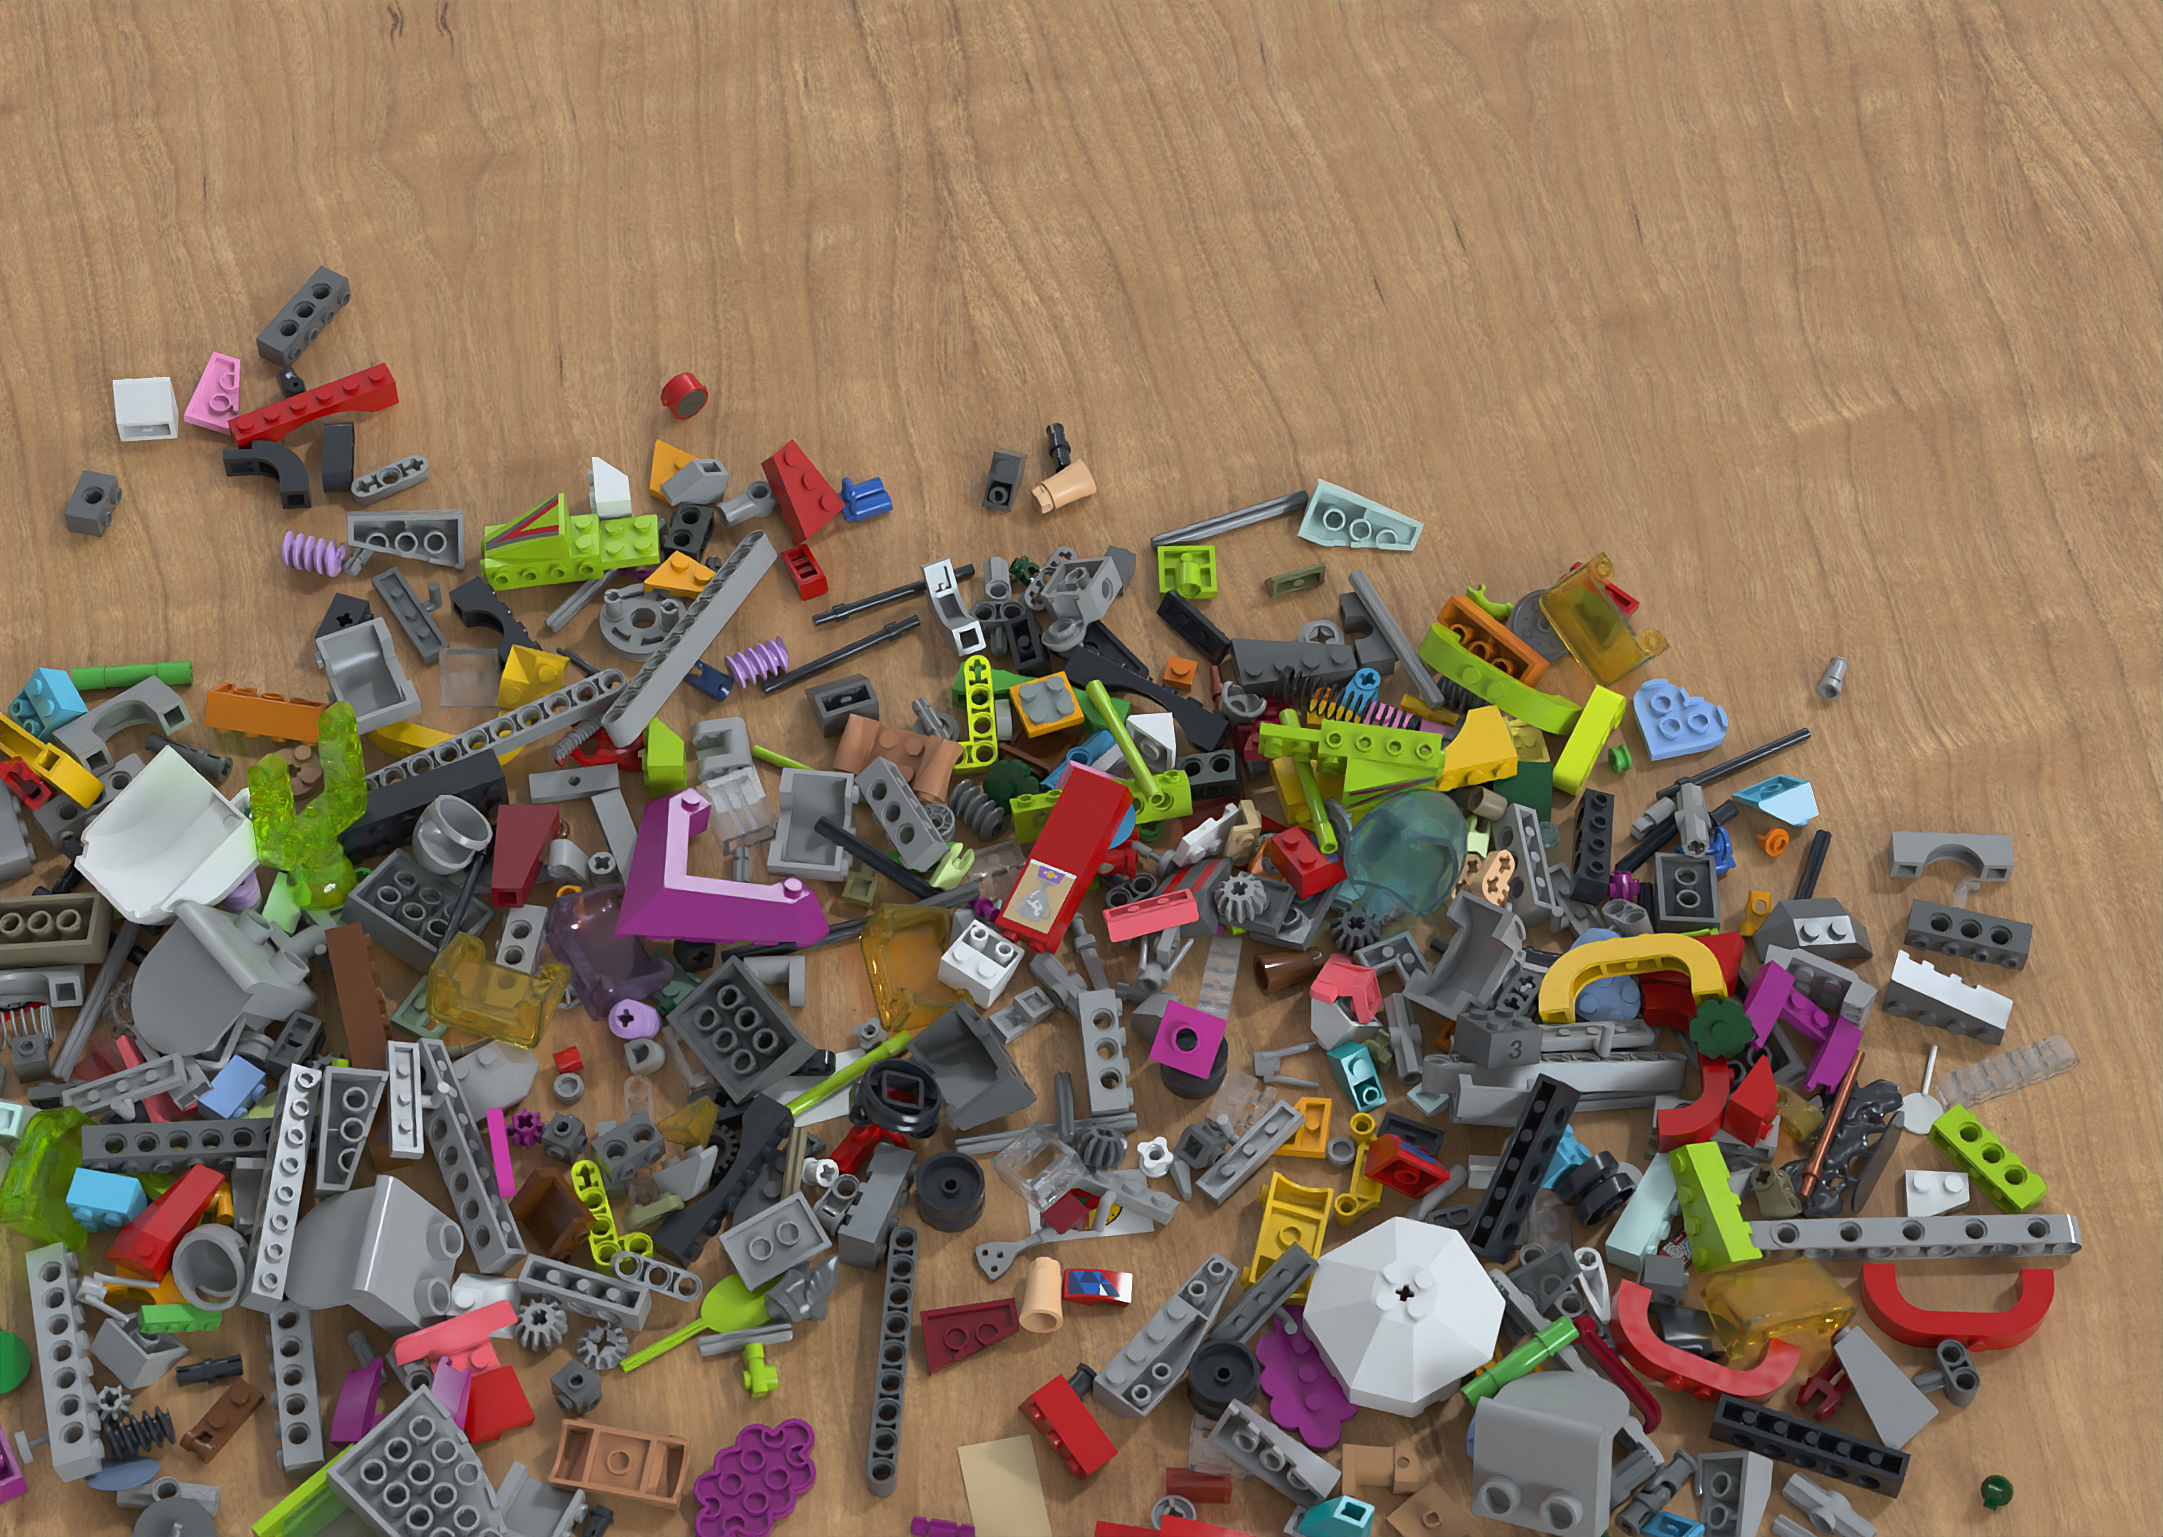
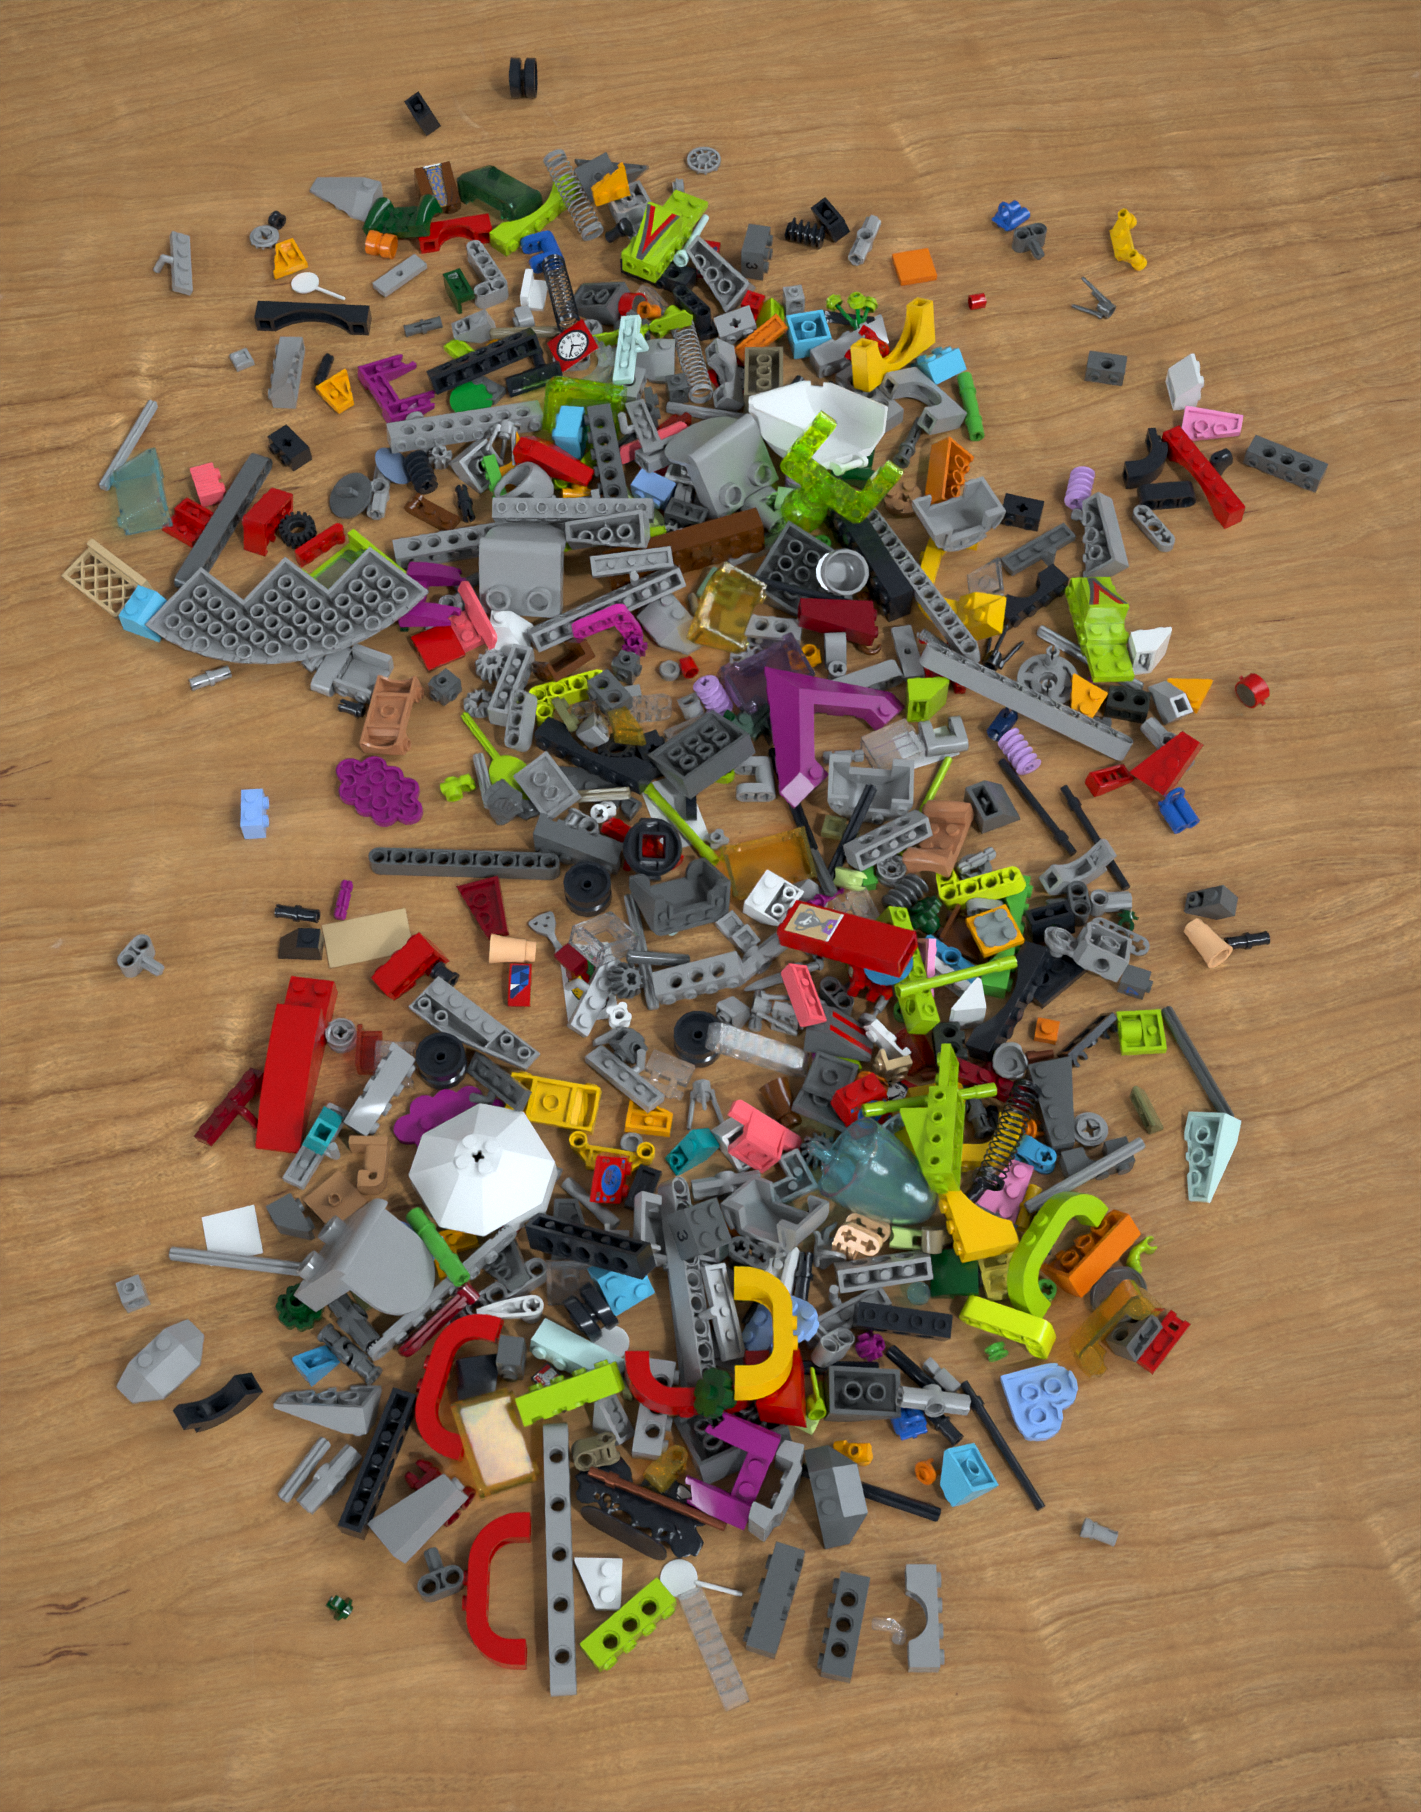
camera: 90 degrees right, 5 degrees up
dark pink piece [1149,1000,1228,1079] -> none
light grey gear [1214,872,1266,924] -> none
olive plate [1362,1028,1392,1079] -> none
red slope [1722,1055,1779,1149] -> none

